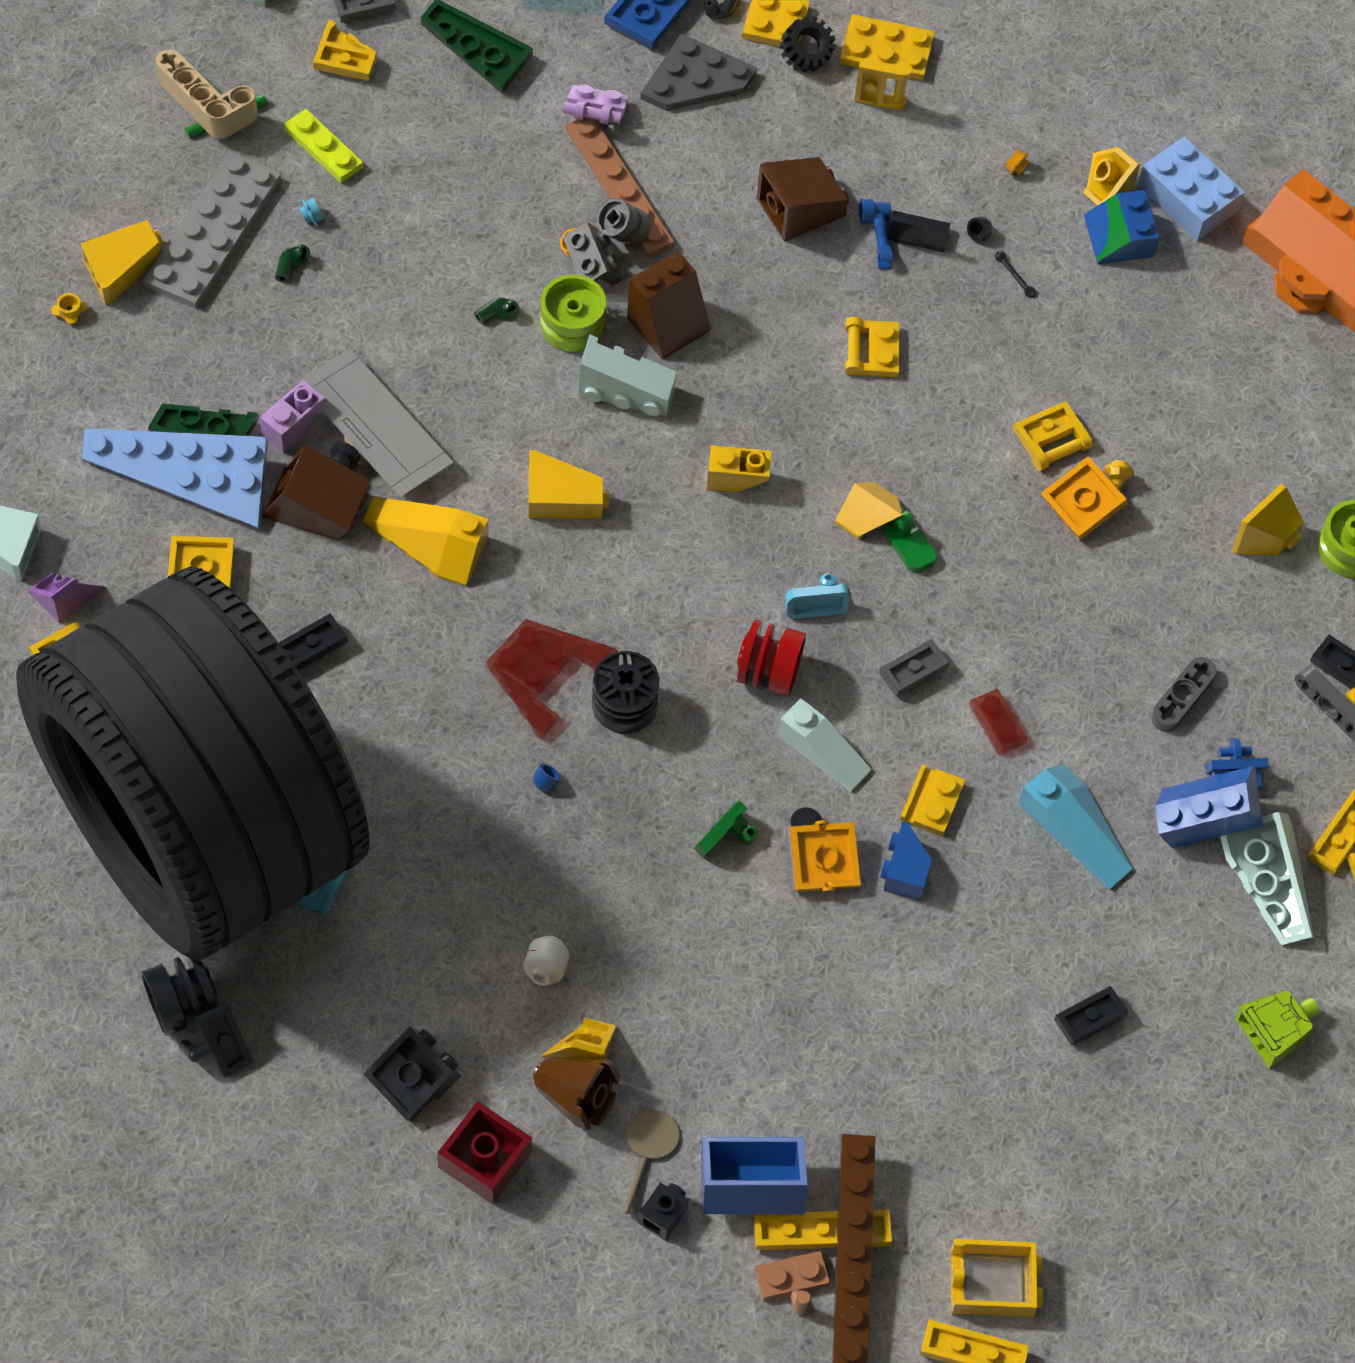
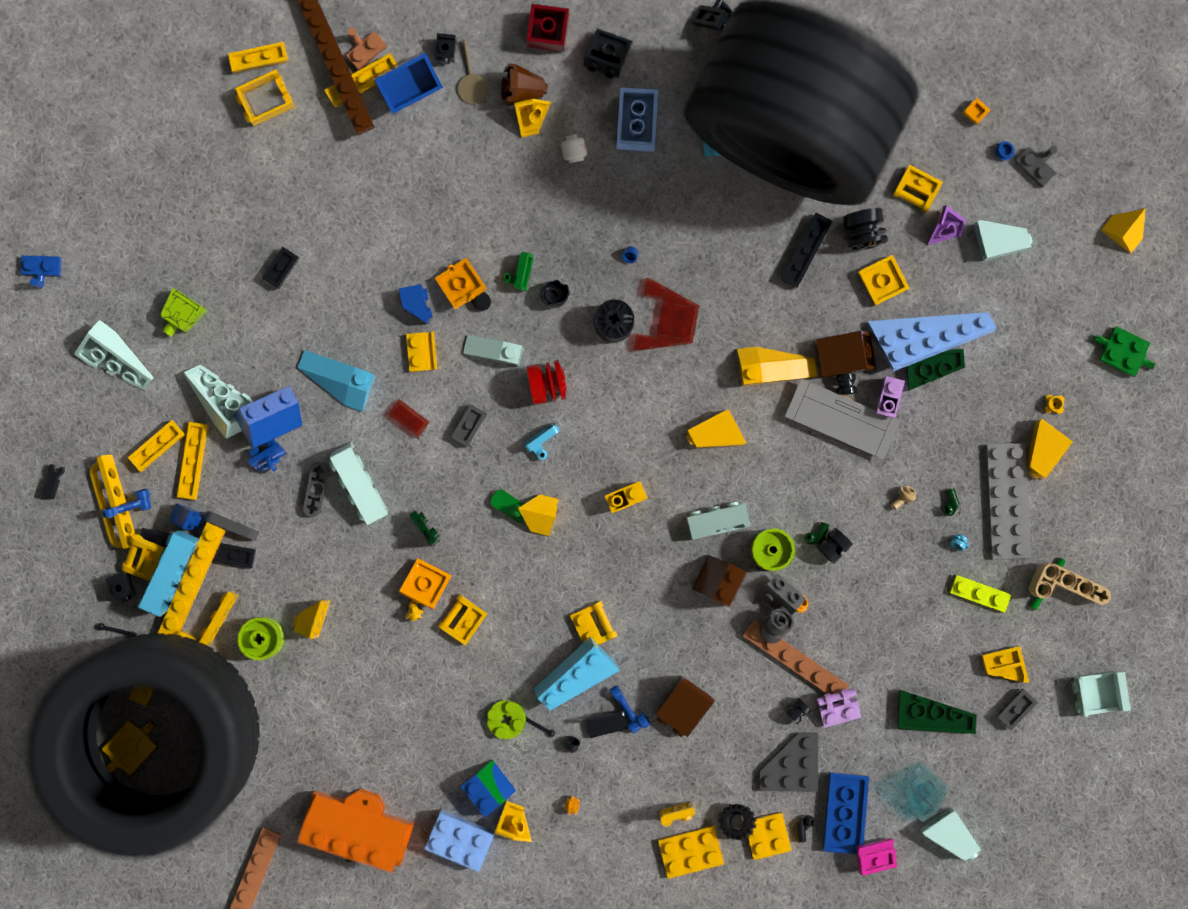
camera: 155 degrees right, 25 degrees up
none -> light aqua wedge [329,442,388,525]
none -> dark green wing [409,510,440,546]
none -> lime plate [487,700,526,739]
none -> medium azure wedge [534,637,620,711]
none -> black hair [539,280,570,308]
none -> light blue brick [616,87,658,152]
none -> black wheel [784,697,811,725]
none -> black wheel [816,528,853,564]
none -> tan plate [891,486,916,510]

